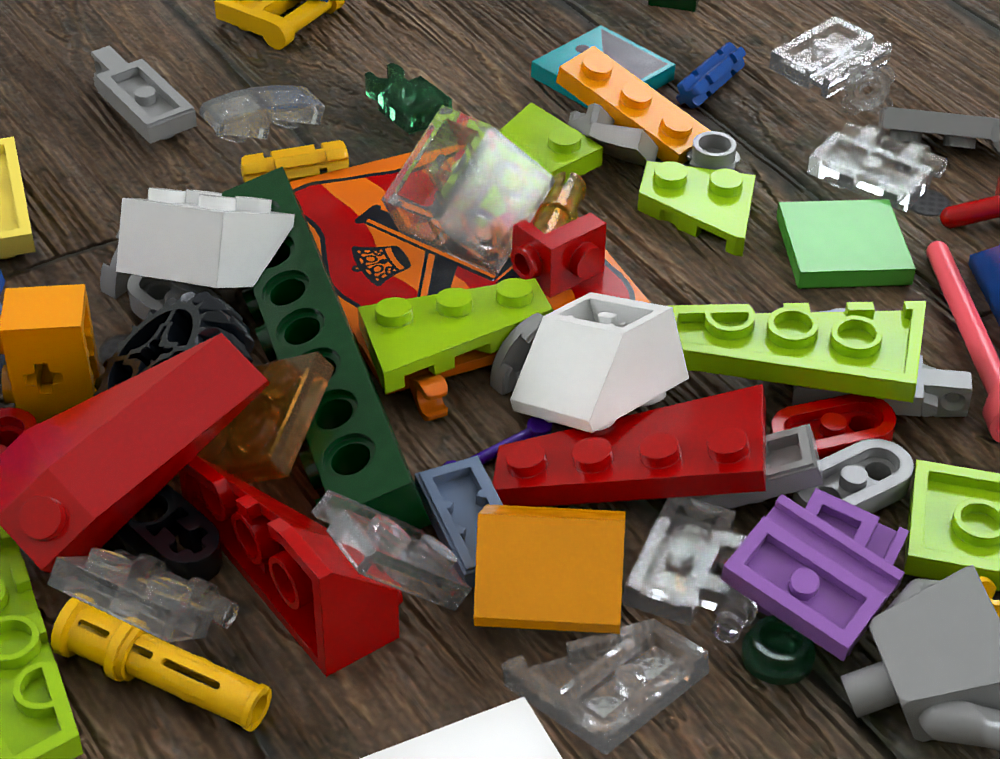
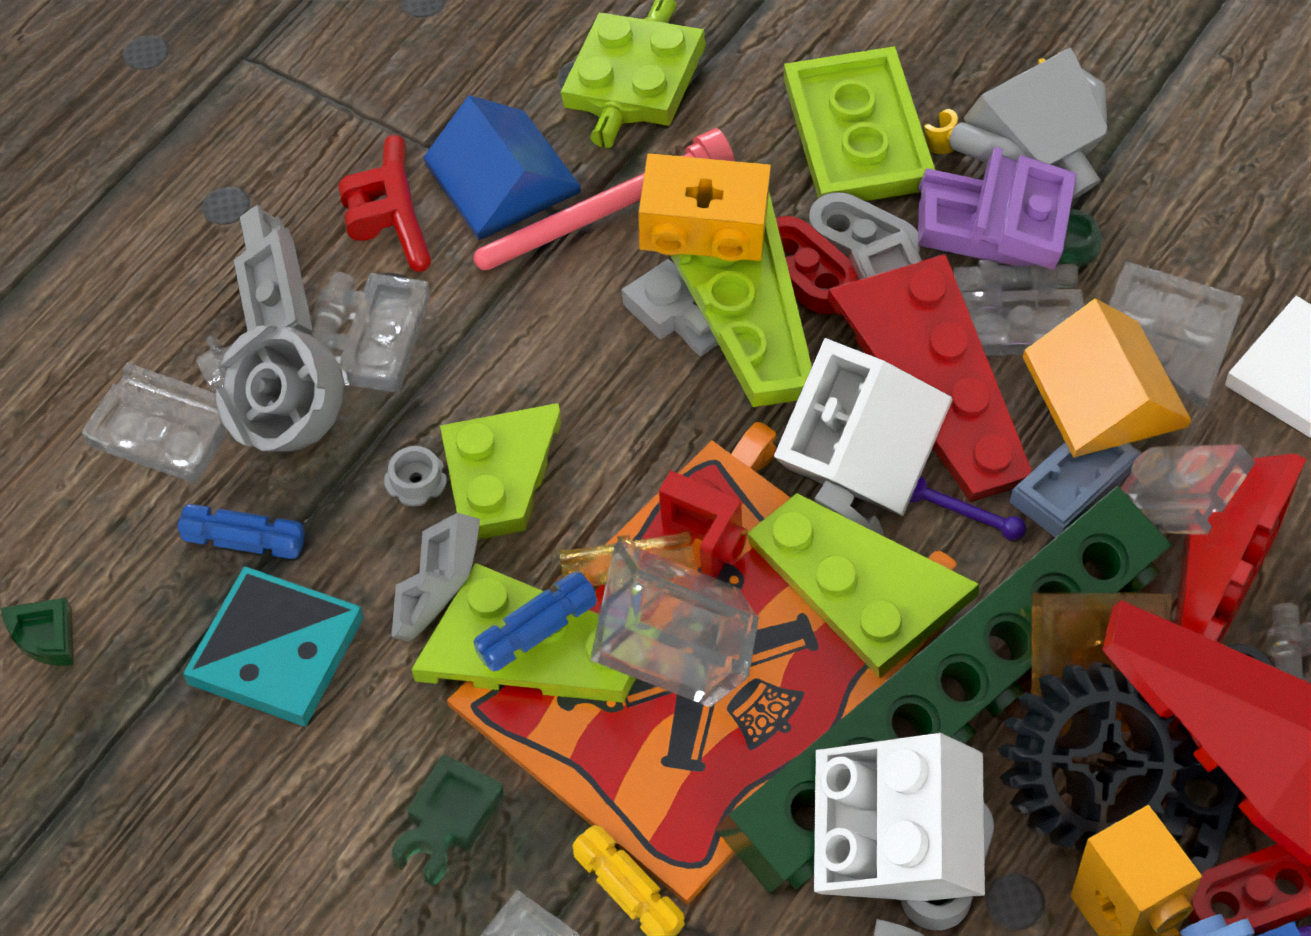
camera: 110 degrees left, 15 degrees up
light orange plate [556,46,711,164] -> none
tile [776,199,916,289] -> none
none -> light grey cylinder [216,325,344,452]
none -> blue axle [473,572,597,671]
none -> light orange brick [639,153,771,261]

